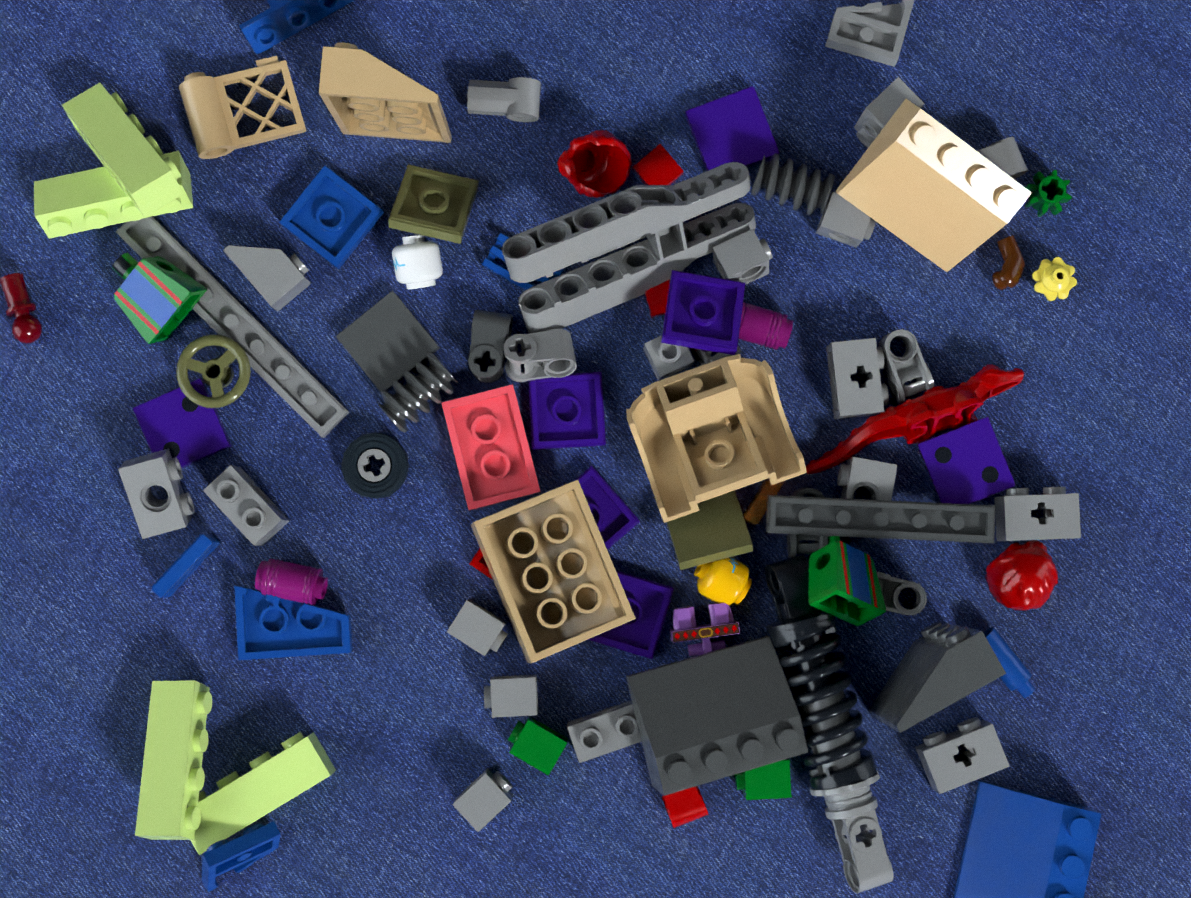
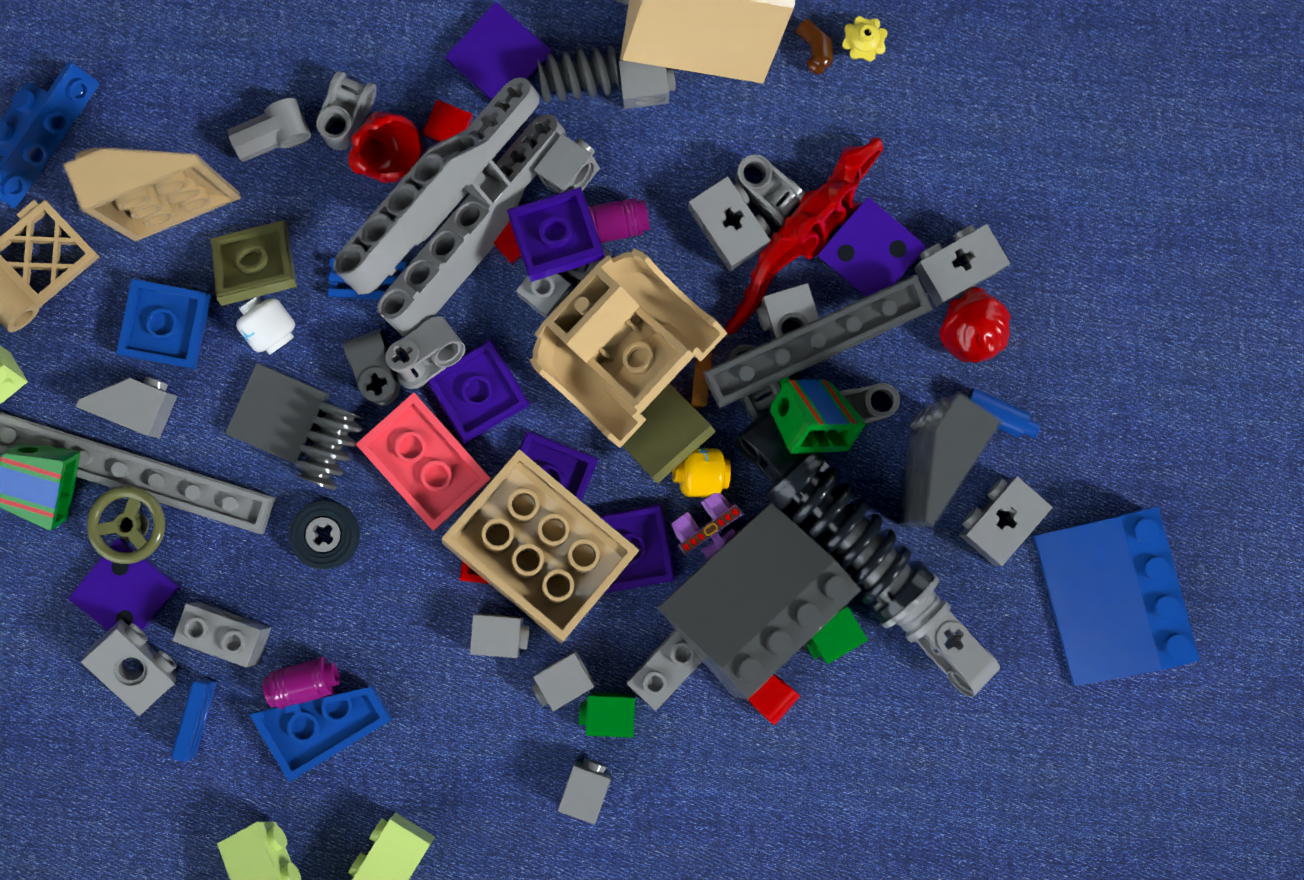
camera: 30 degrees left, 0 degrees up
none -> light grey piece [316,71,377,151]

